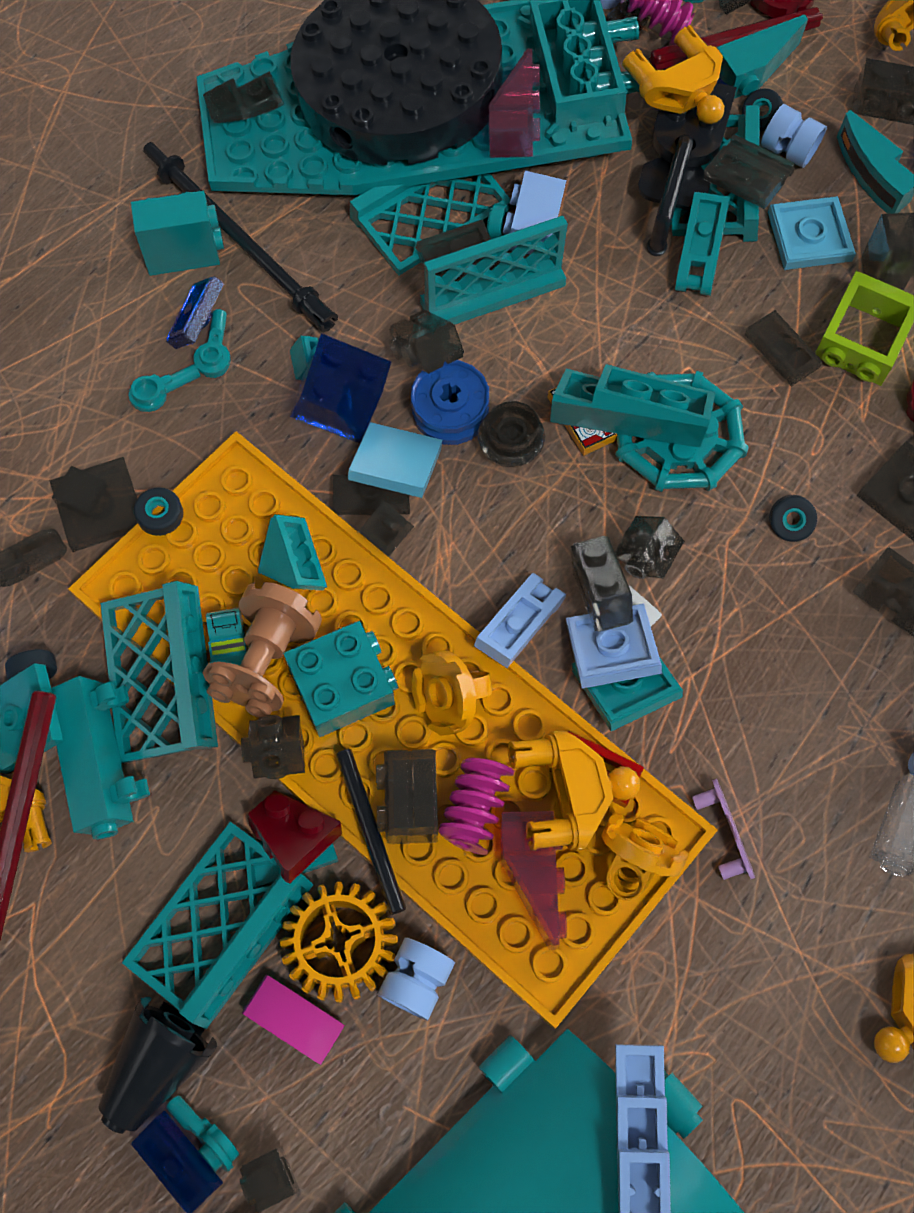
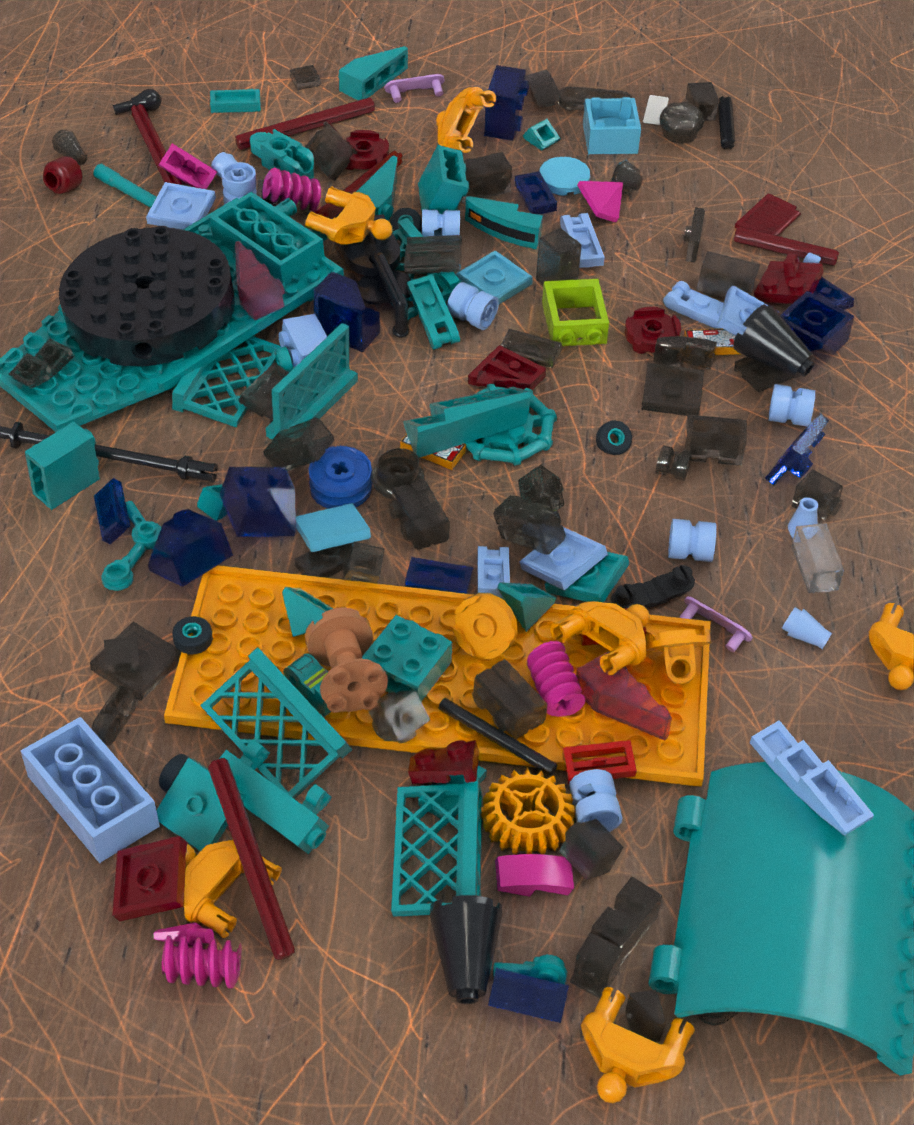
camera: 35 degrees left, 20 degrees down
none -> clear blue slope [148,509,233,587]
none -> clear blue slope [313,271,380,353]
none -> clear smoke brick [388,479,450,550]
none -> clear blue plate [405,557,473,594]
none -> teal brick [418,145,469,214]
none -> light blue wheel [447,282,499,330]
none -> dark red wing [468,345,546,390]
none -> teal slope [497,582,556,632]
none -> clear smoke brick [559,819,624,880]
none -> red tile [562,740,637,784]
none -> clear smoke brick [588,877,662,969]
none -> black piece [611,565,695,609]
none -> clear smoke wheel [655,445,692,481]
none -> light blue wheel [668,518,717,562]
none -> light blue cone [782,607,832,649]

